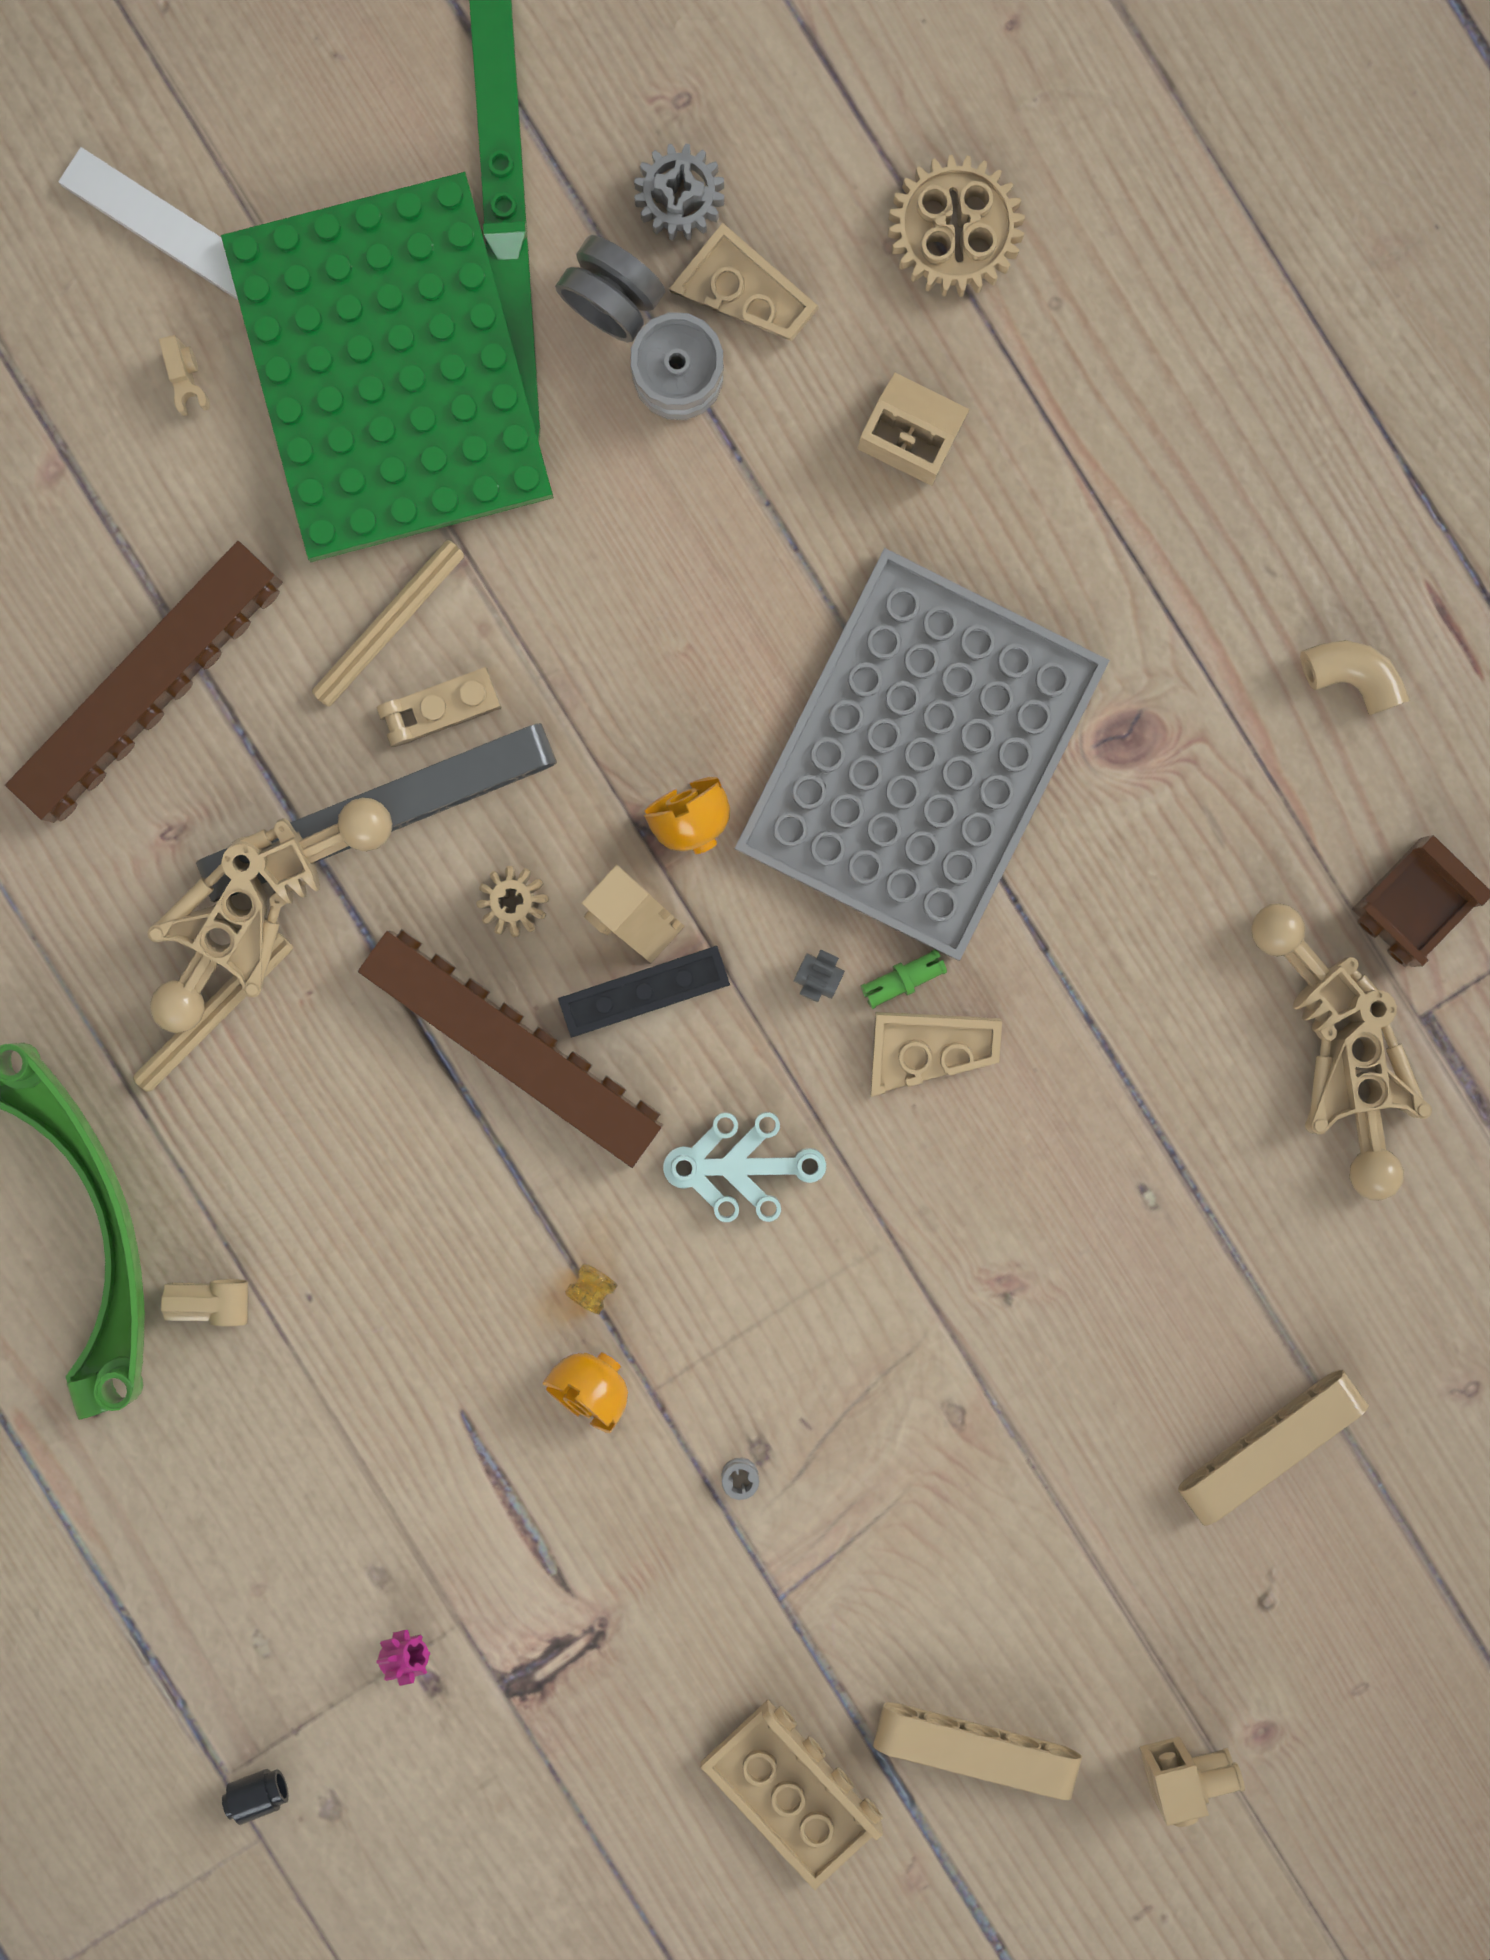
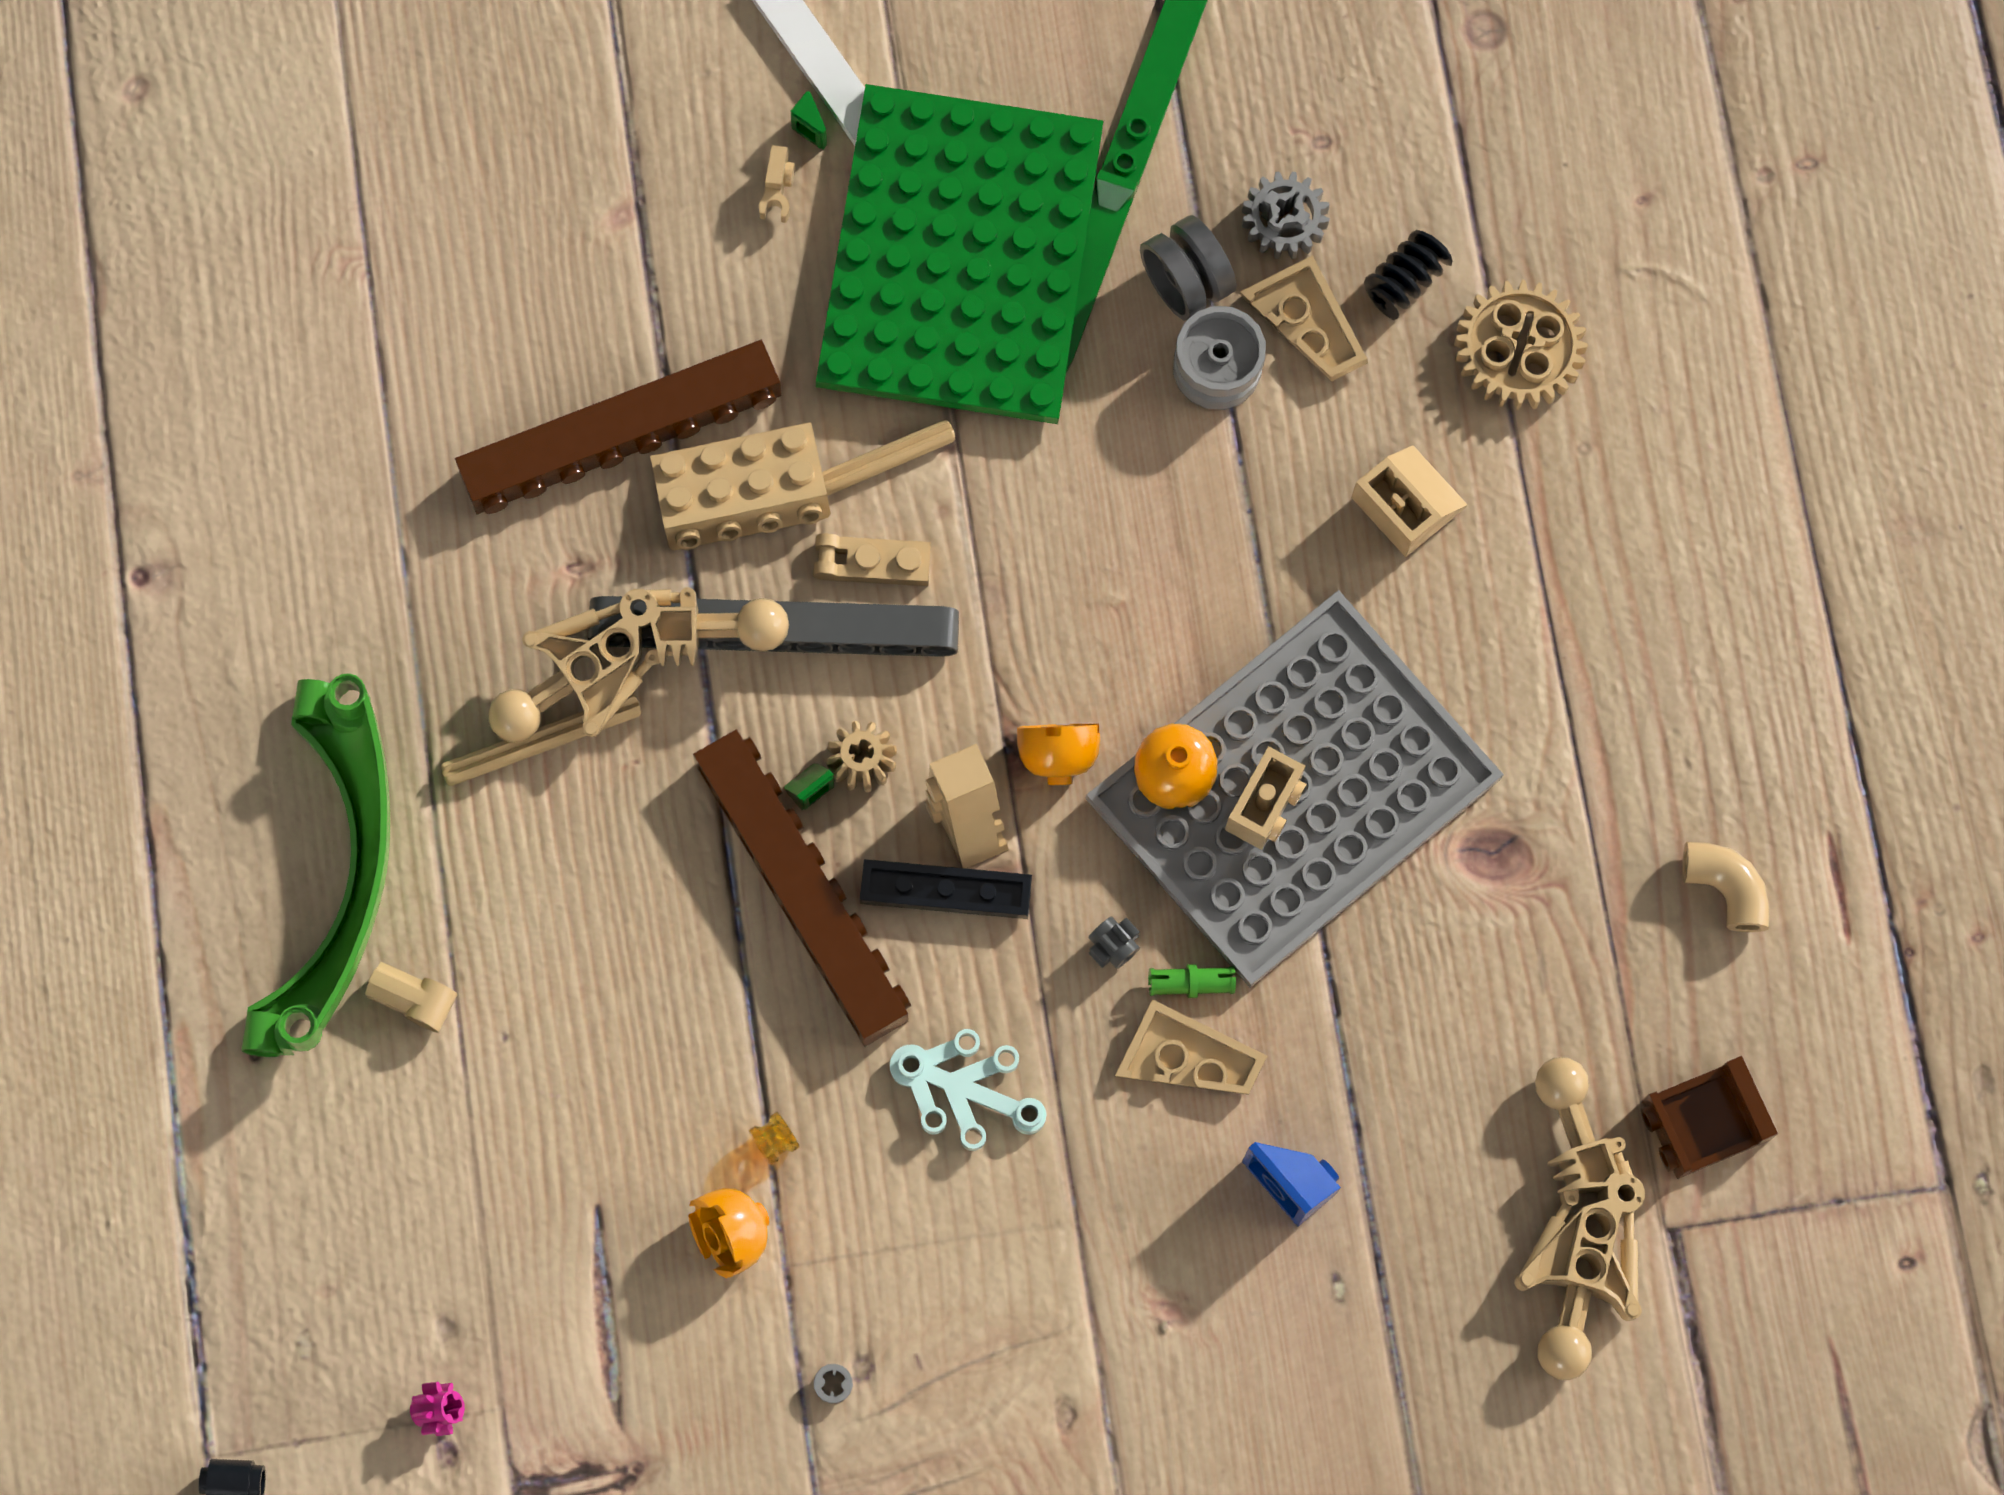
camera: 20 degrees right, 15 degrees down
none -> tan bracket [650,422,831,550]
none -> green slope [784,763,834,810]
none -> green slope [791,91,827,149]
none -> light orange cylinder [1134,723,1218,809]
none -> tan brick [1225,746,1307,850]
none -> slope [1242,1142,1341,1227]
none -> black piece [1364,230,1453,320]

